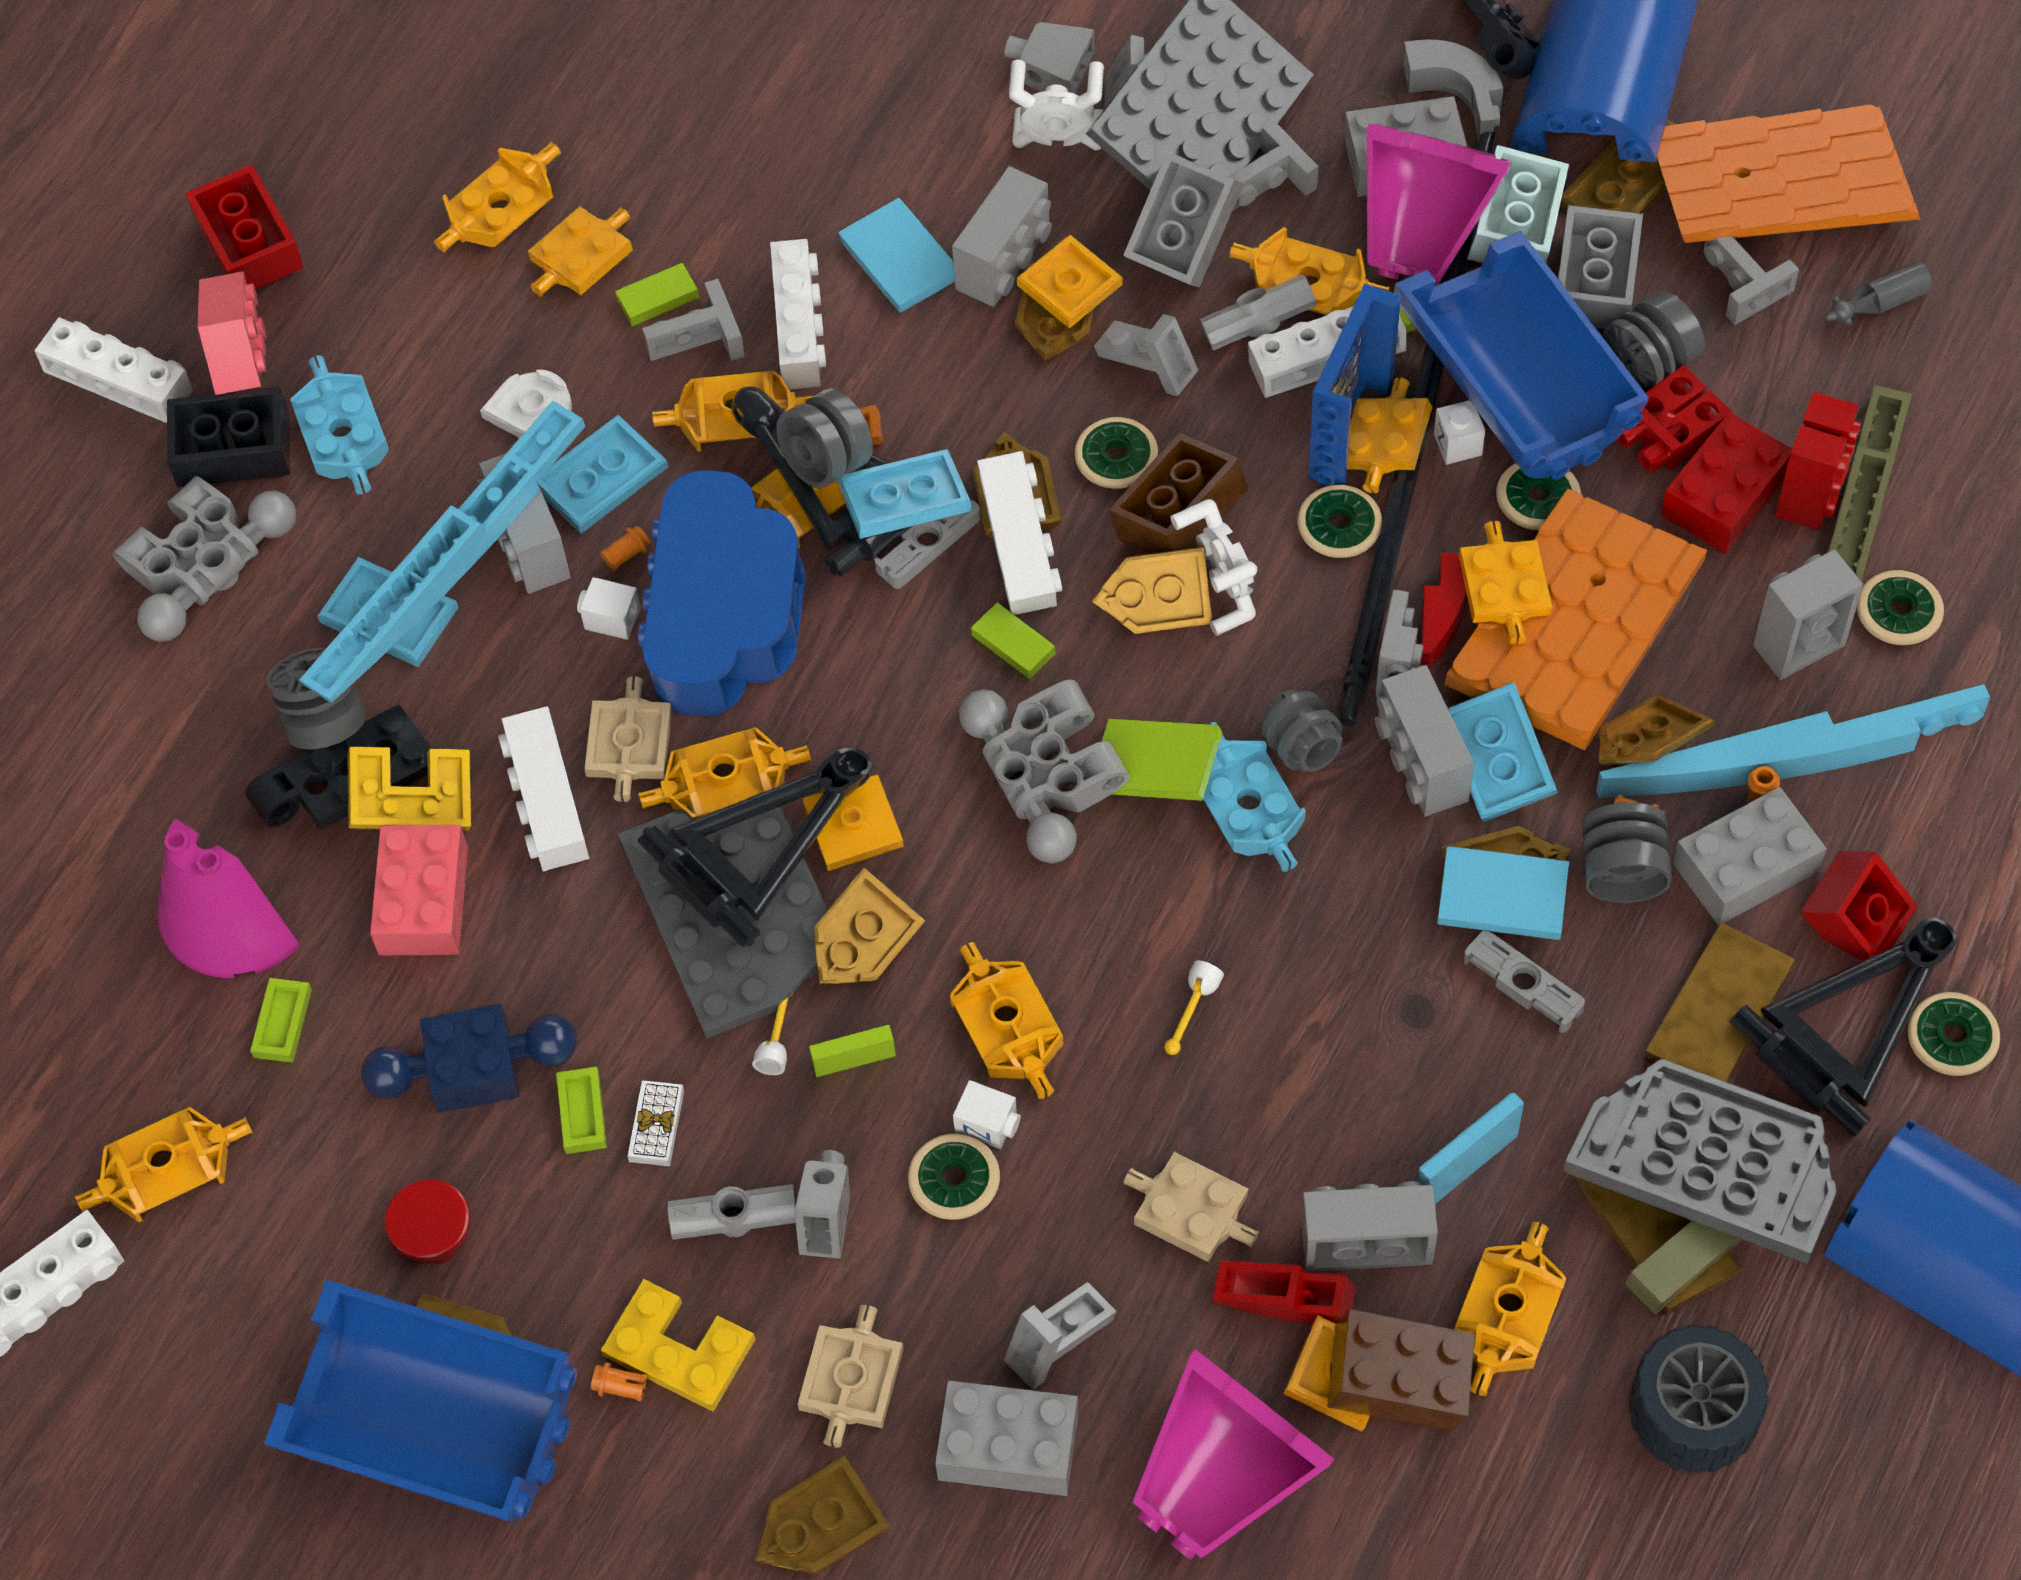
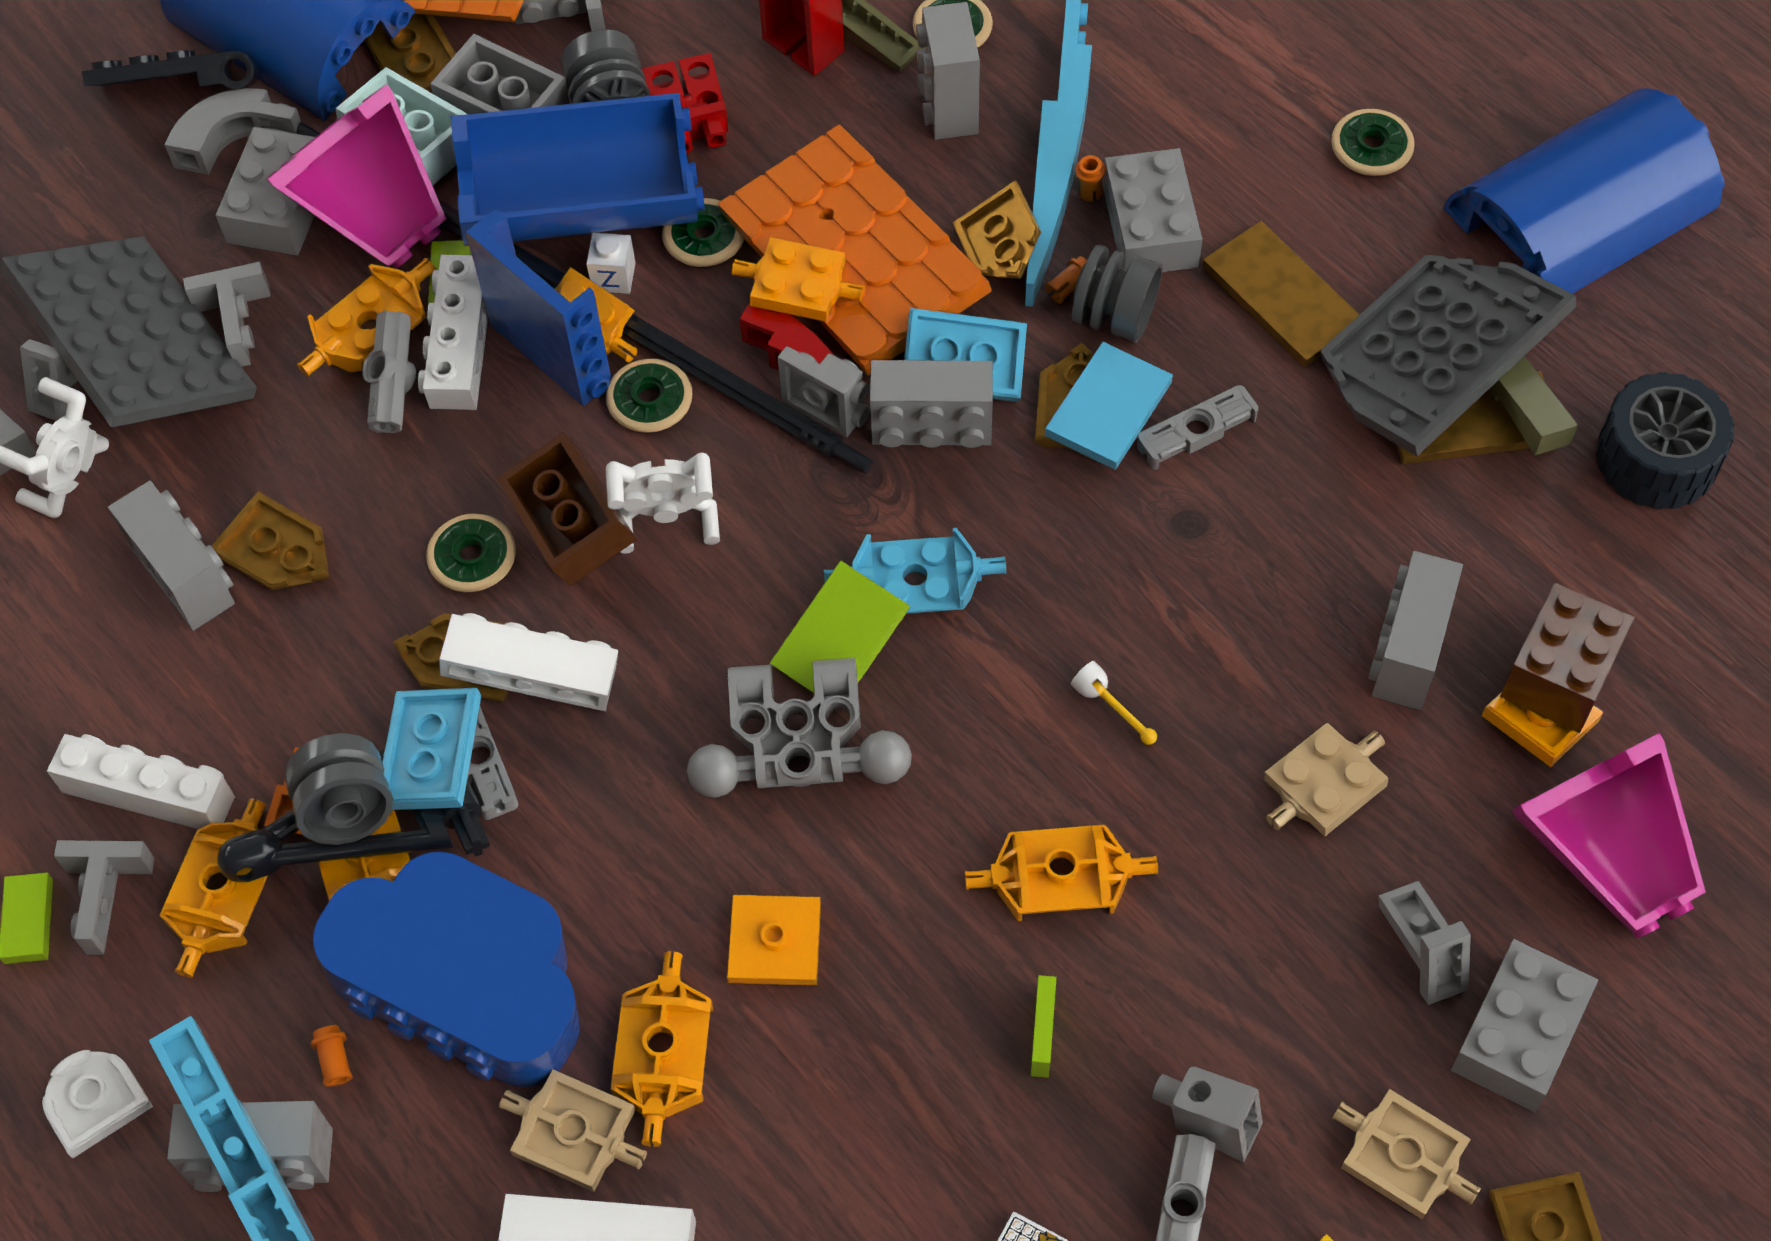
camera: 70 degrees left, 0 degrees up
medium azure tile [538,415,668,534] -> none
white brick [577,577,641,640] -> none
dark grey plate [618,806,828,1039] -> none
black piece [637,748,872,948] -> none
white hinge [752,994,793,1075] -> none
pearl gold tile [813,868,925,985] -> none
medium azure tile [838,198,955,313] -> none
wheel [908,1134,1000,1220] -> none
white brick [953,1080,1021,1150] -> none
lime tile [971,602,1056,680] -> none
light orange plate [1017,235,1123,328] -> none
tile [1092,547,1212,634] -> none
light grey bracket [1094,314,1198,396] -> none
light grey brick [1123,151,1243,288] -> none
red slope [1212,1260,1356,1325] -> none
dark grey piece [1261,690,1343,772] -> none
medium azure tile [1418,1092,1524,1204] -> none
light orange plate [1454,1222,1566,1396] -> none
red brick [1661,412,1792,554] -> none
black piece [1729,918,1957,1137] -> none
red slope [1800,851,1918,961] -> none

